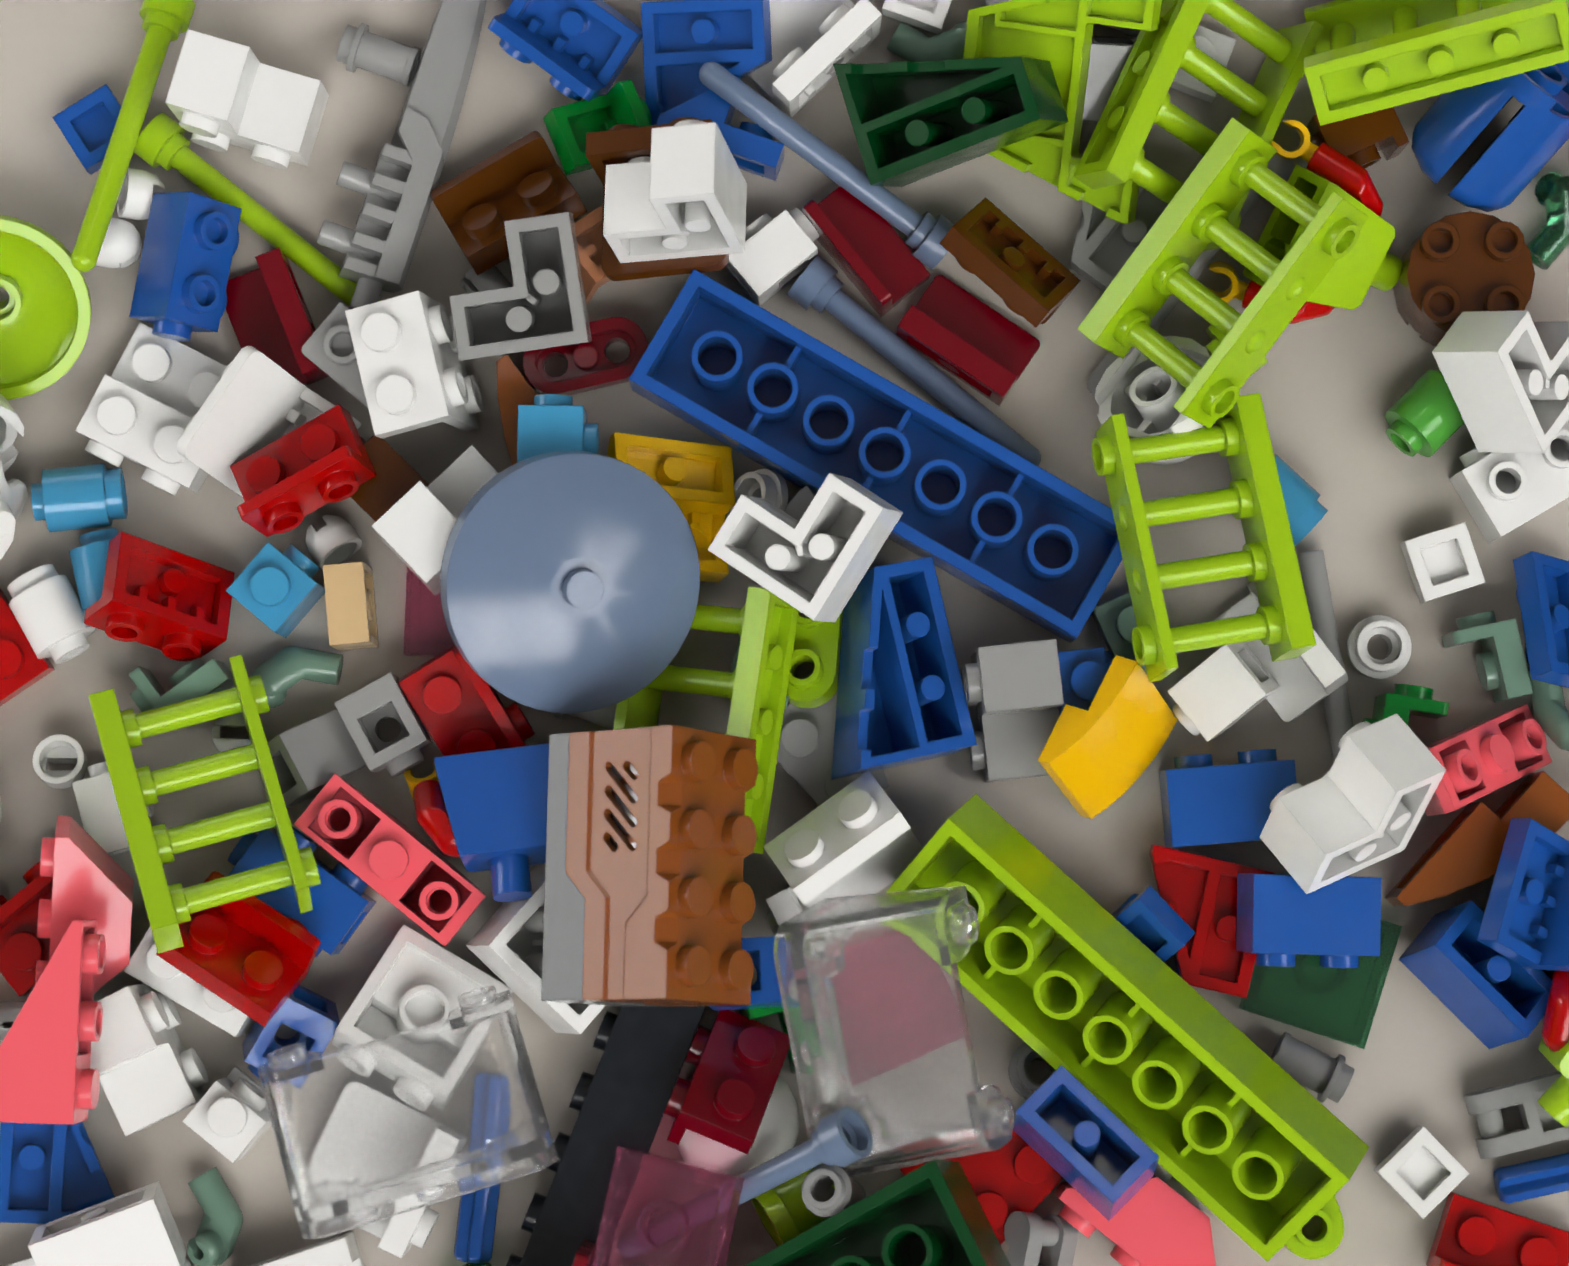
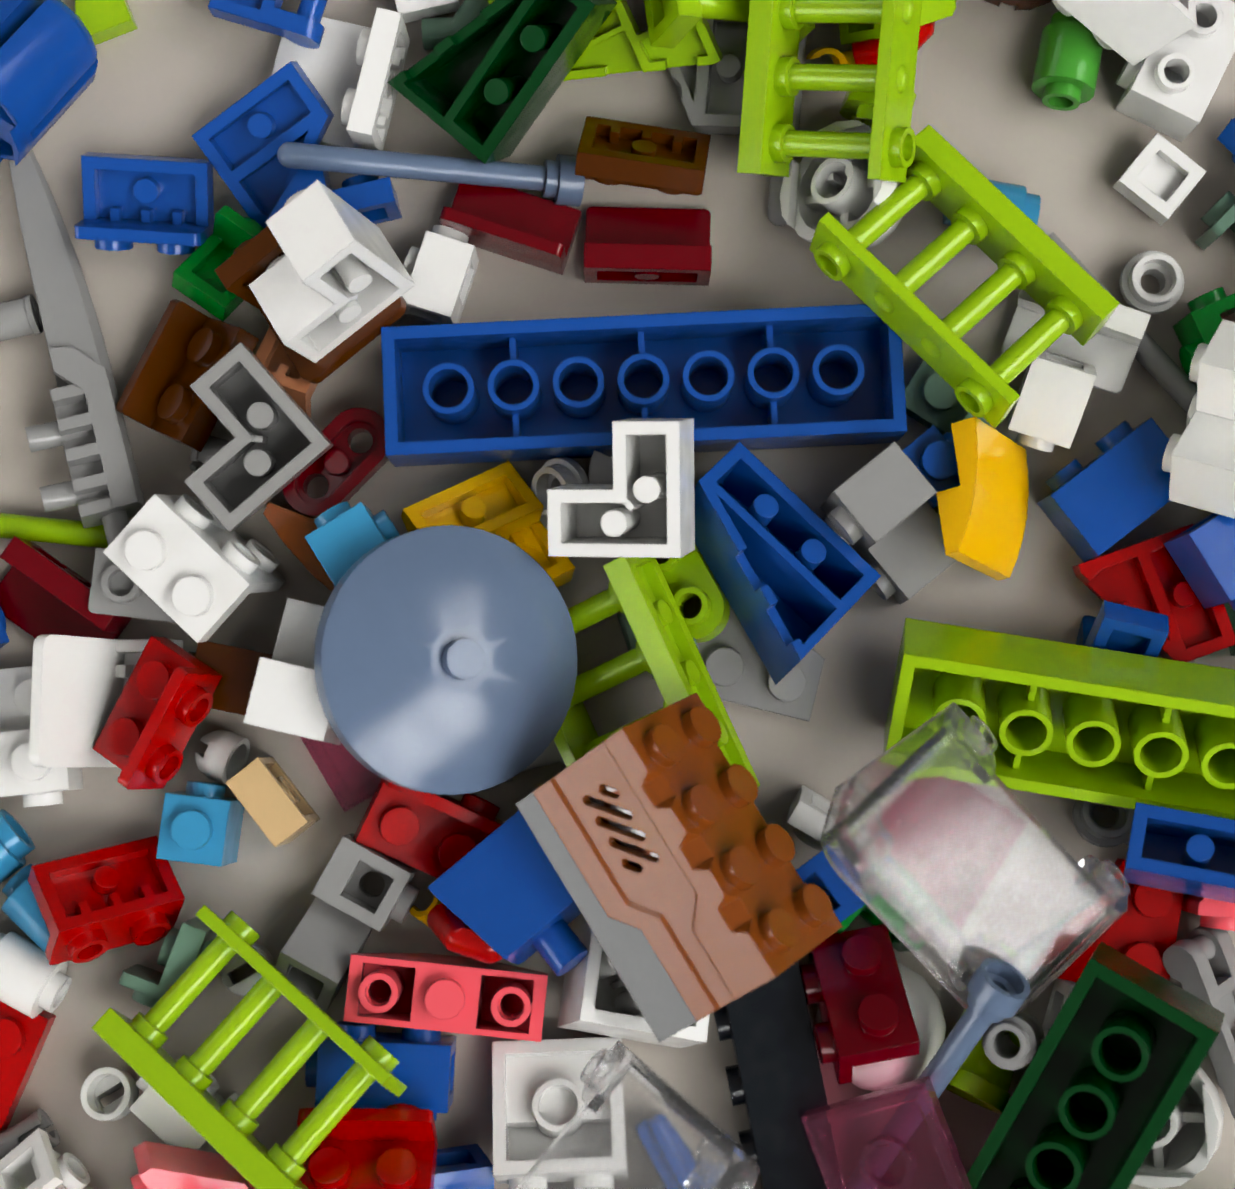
camera: 30 degrees left, 0 degrees up
sand green arm [251,646,343,708] -> none
white bracket [763,770,923,926] -> none
sand blue piece [787,255,1041,466] -> none

